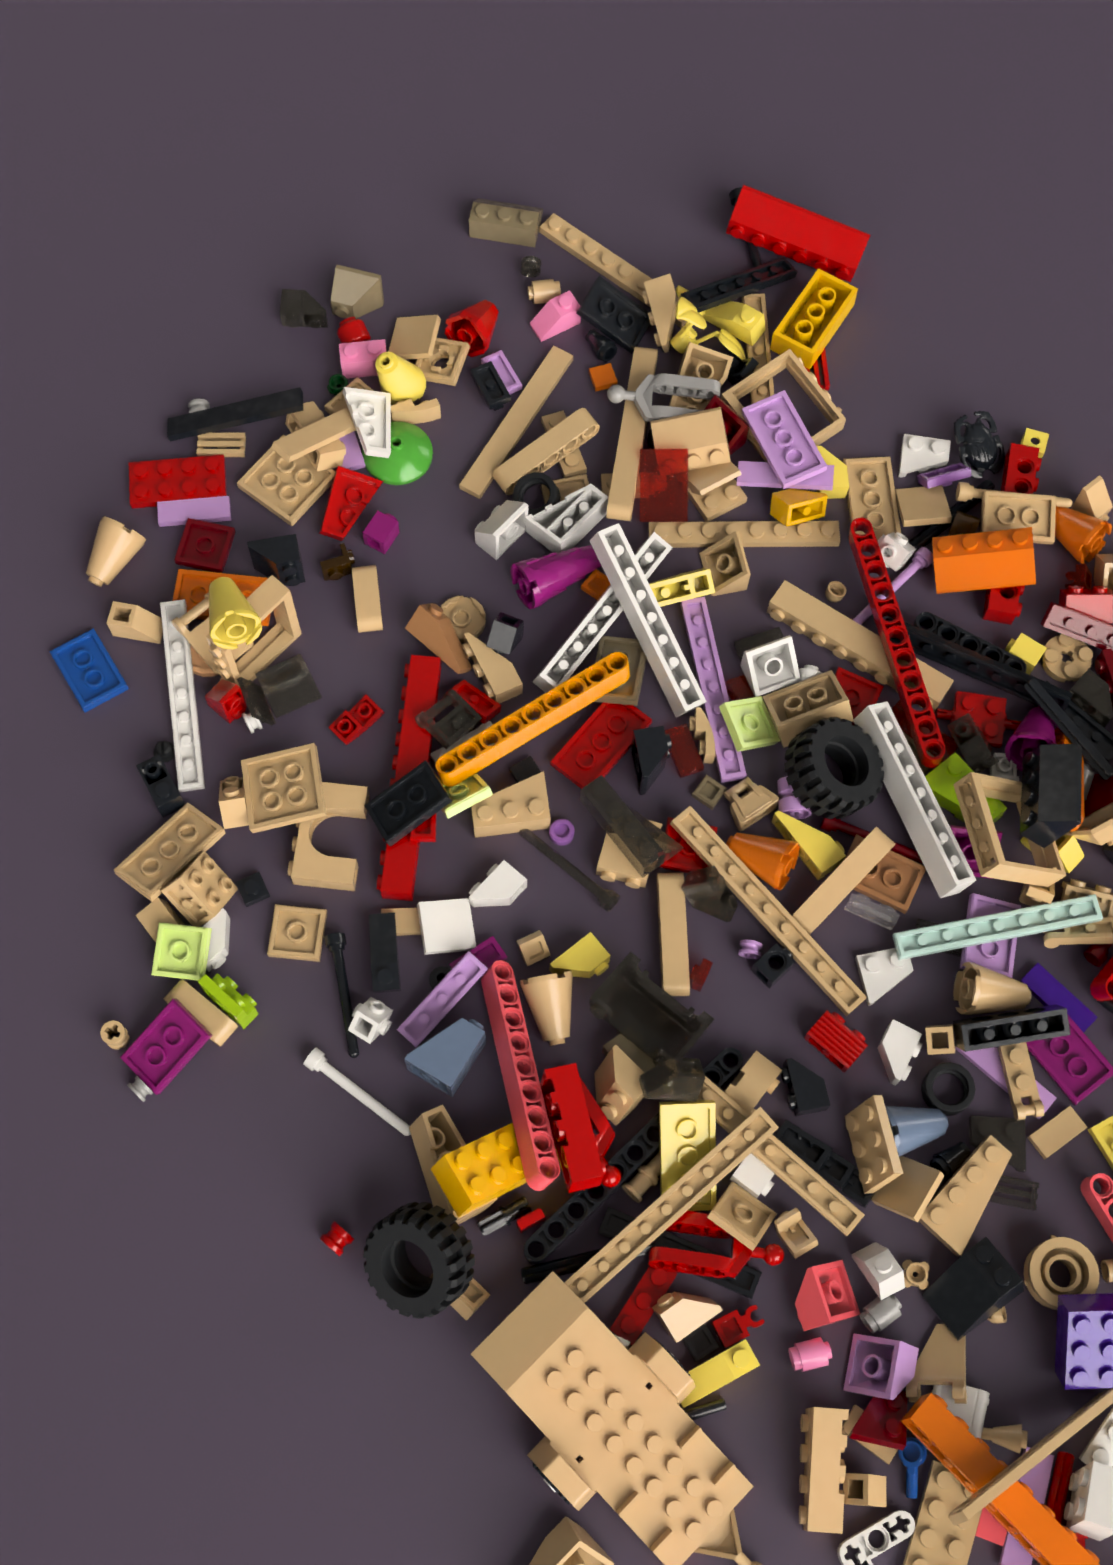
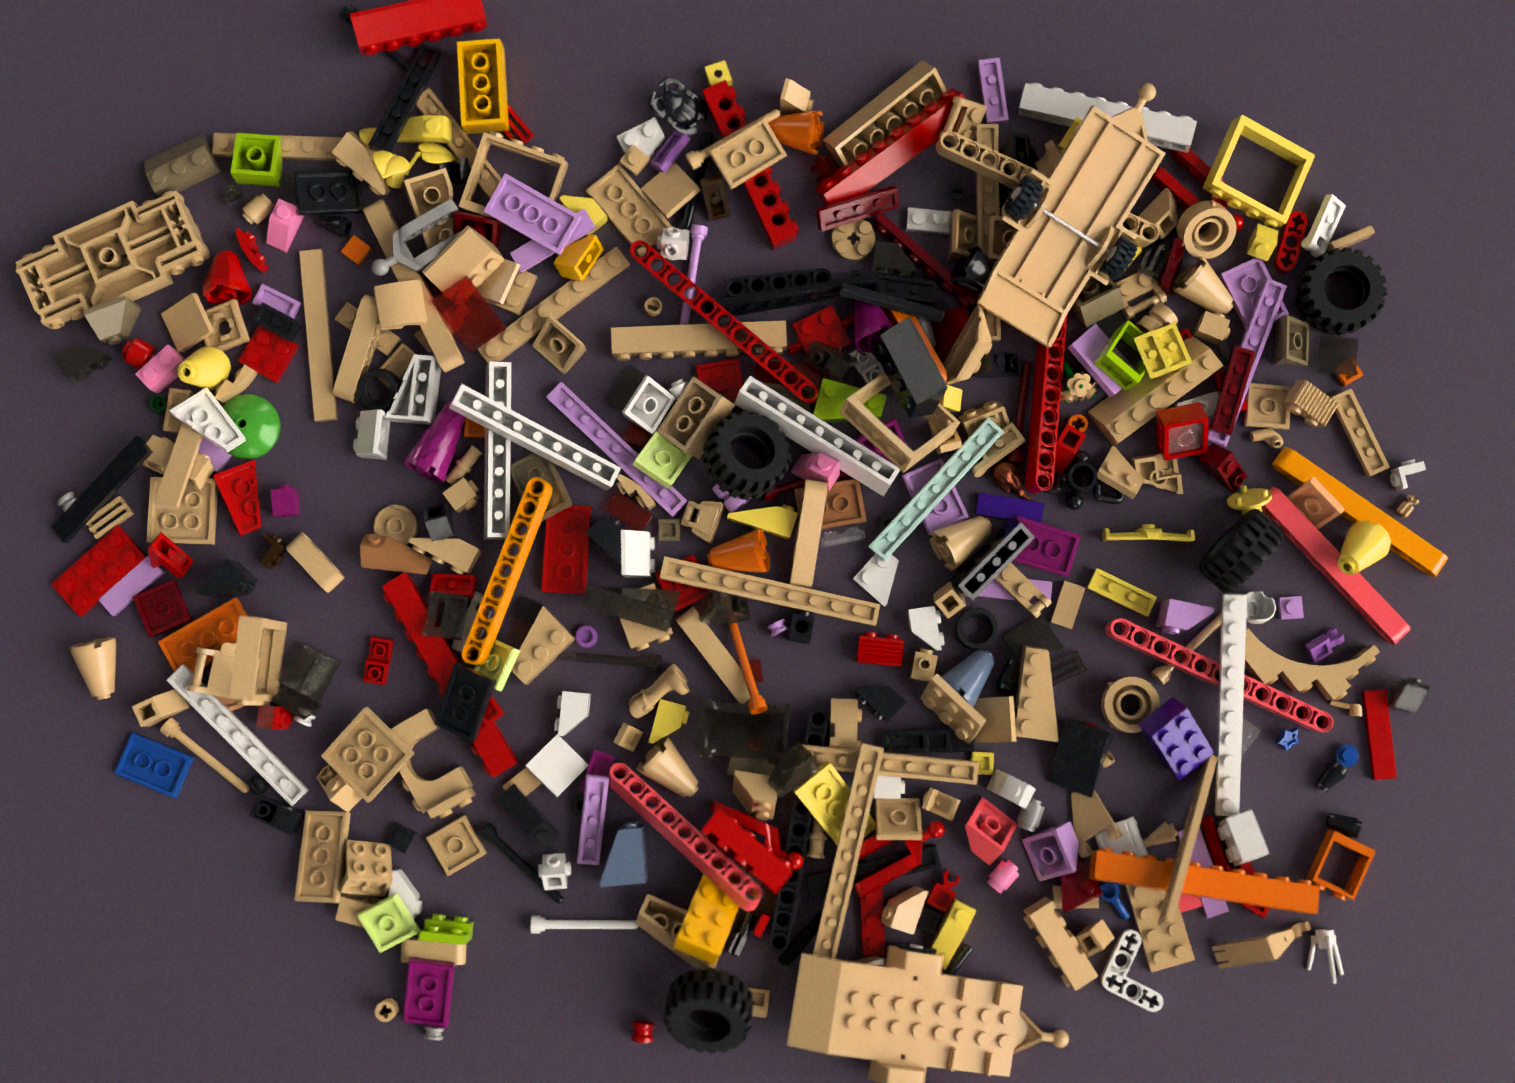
camera: 30 degrees left, 15 degrees up
light yellow cone [209,577,262,649] -> none
light yellow slope [649,568,715,607] -> none
tan plate [902,1260,930,1290] -> none
orange slope [932,527,1036,594] -> none
light yellow brick [1005,633,1047,675] -> none
none -> tan piece [16,191,210,329]
none -> red slope [148,532,194,579]
none -> tan piece [160,718,249,793]
none -> lime slope [230,133,283,187]
none -> red slope [235,228,269,274]
none -> red plate [238,326,299,383]
none -> tan slope [373,280,427,330]
none -> tan plate [427,787,476,819]
none -> tan brick [443,477,480,513]
none -> tan pin [445,445,483,486]
none -> tan plate [620,145,650,176]
none -> white slope [621,530,655,578]
none -> tan piece [629,664,690,718]
none -> orange piece [727,615,767,714]
none -> bright pink slope [791,452,840,491]
none -> tan brick [909,648,938,682]
none -> light yellow tile [971,752,994,775]
none -> copper piece [992,461,1031,501]

